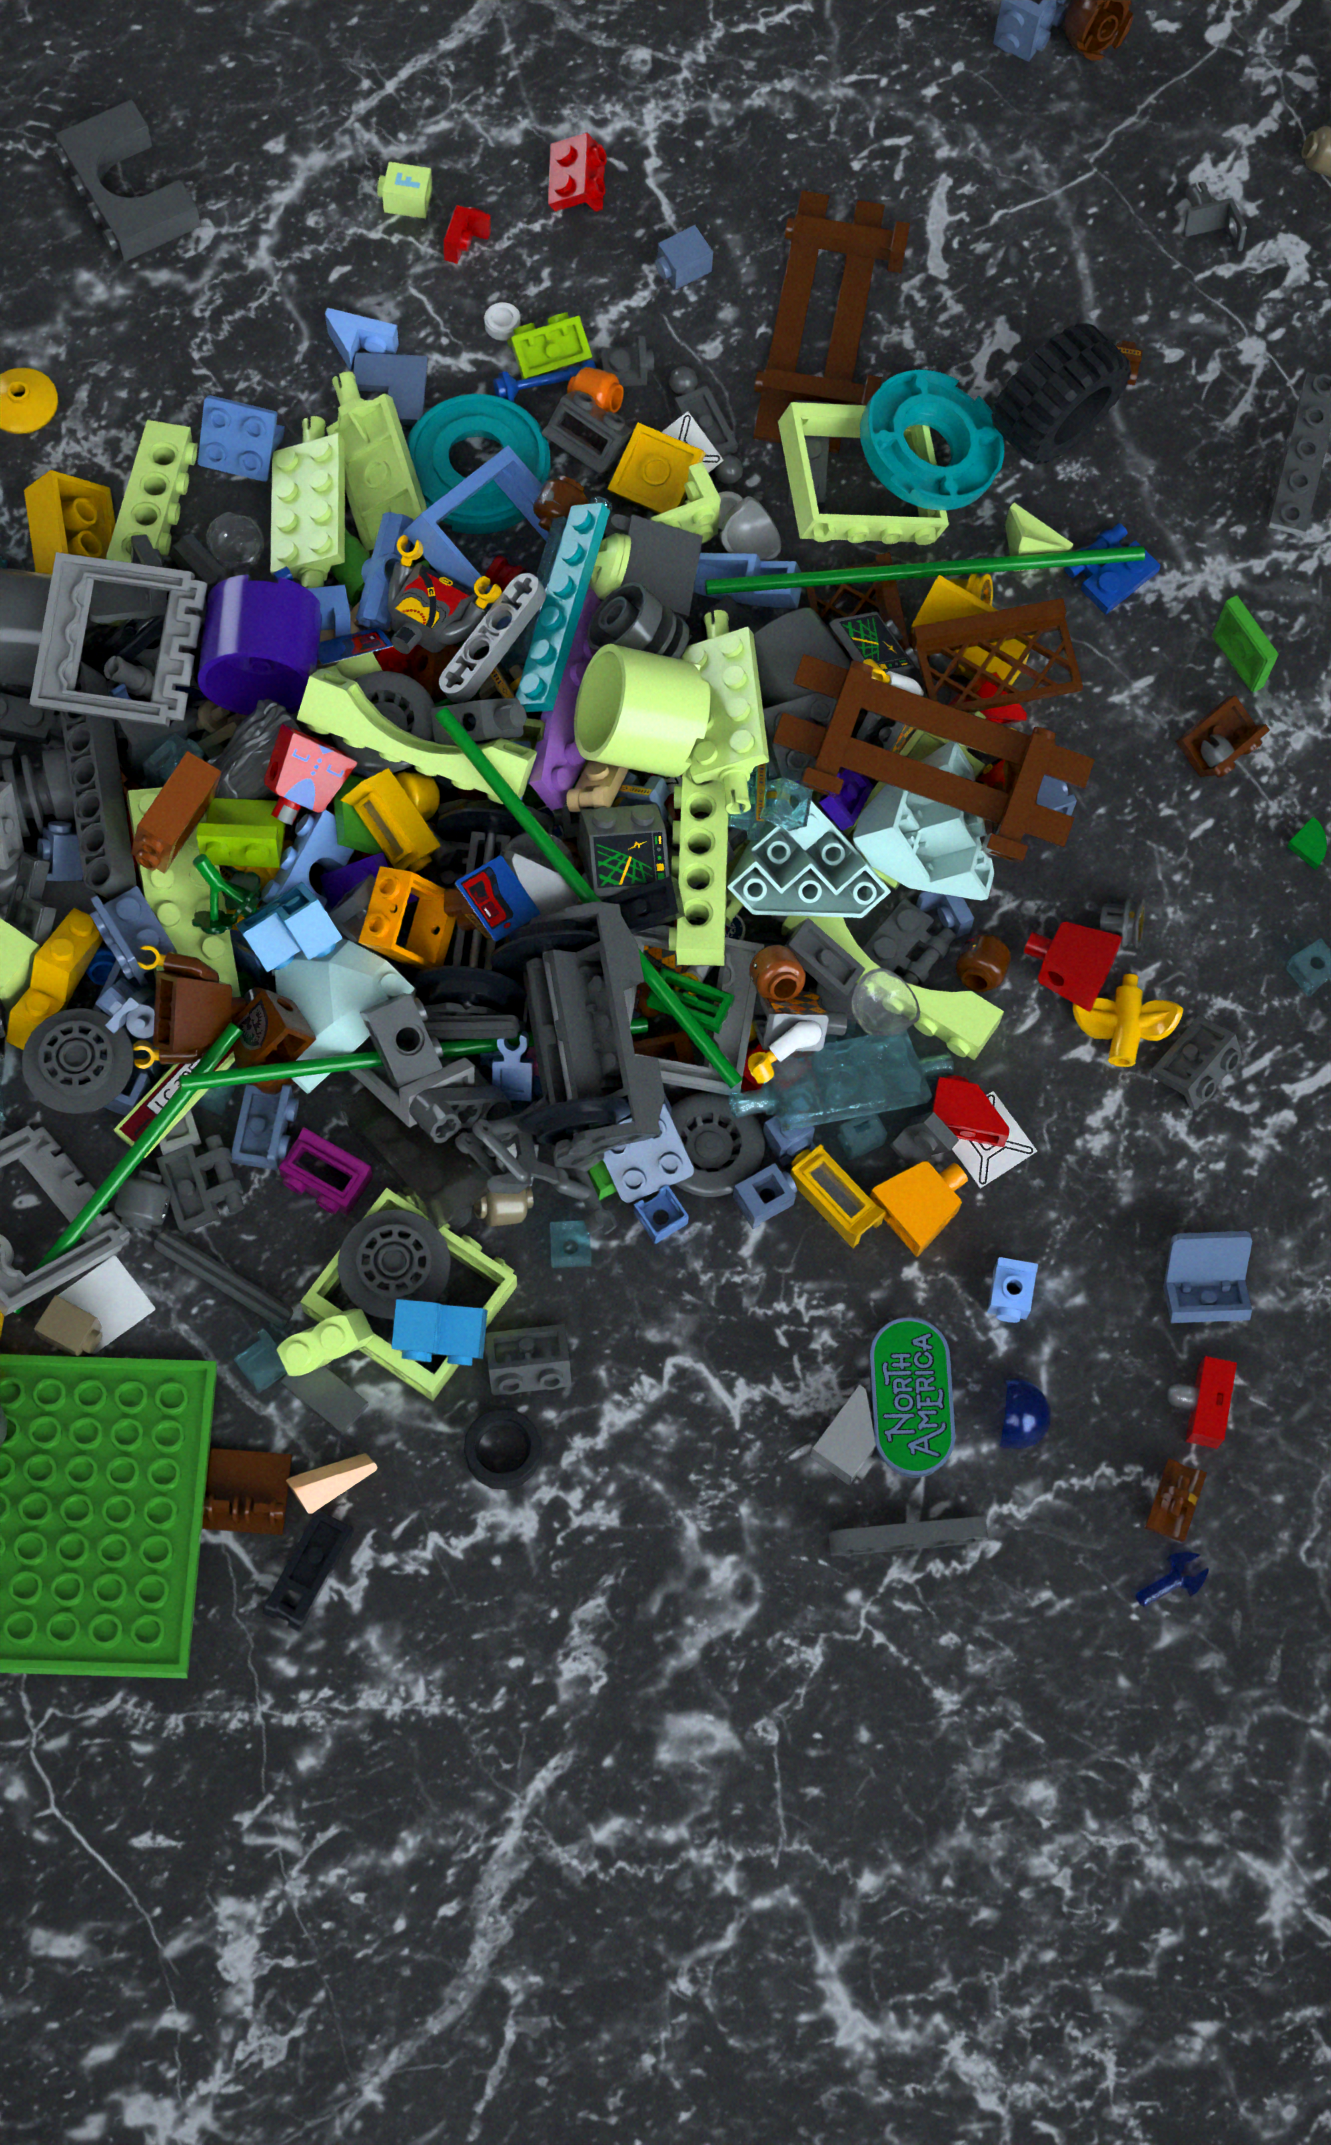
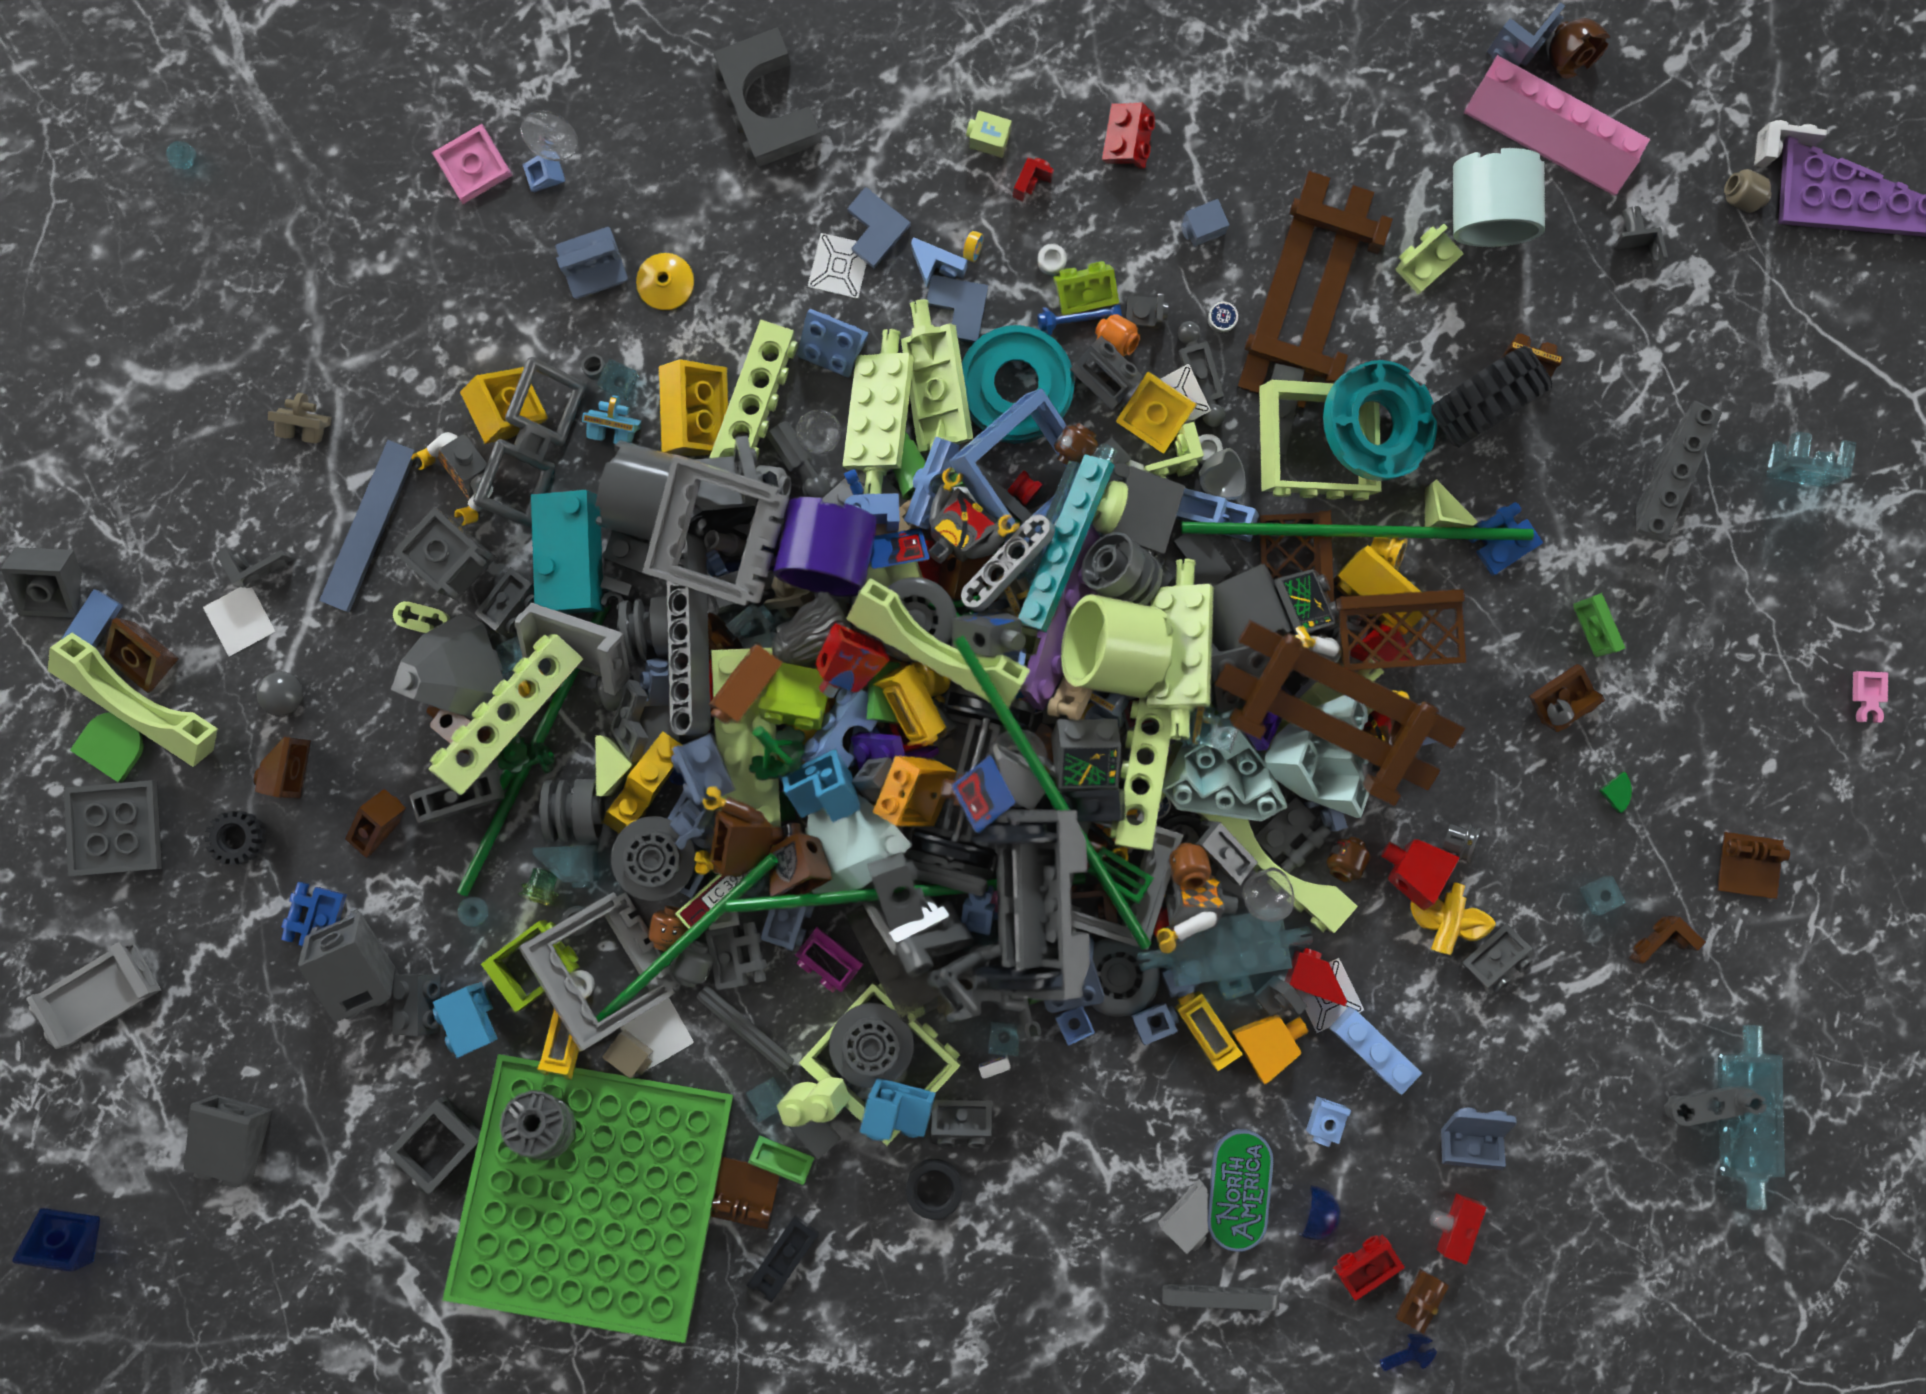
camera: 15 degrees right, 15 degrees up
light nougat slope [286,1453,378,1514] -> none
none -> dark orange head [648,906,689,951]
none -> bright green tile [748,1135,815,1186]
none -> white sticker [808,233,867,298]
none -> sand blue tile [847,187,911,269]
none -> yellow tile [963,231,984,262]
none -> white tile [979,1054,1011,1079]
none -> tile [1208,302,1238,333]
none -> light blue arch [1329,1007,1422,1095]
none -> red bracket [1333,1234,1405,1301]
none -> yellowish green bracket [1395,224,1464,295]
none -> light aqua brick [1453,148,1545,247]
none -> bright pink slope [1464,55,1650,196]

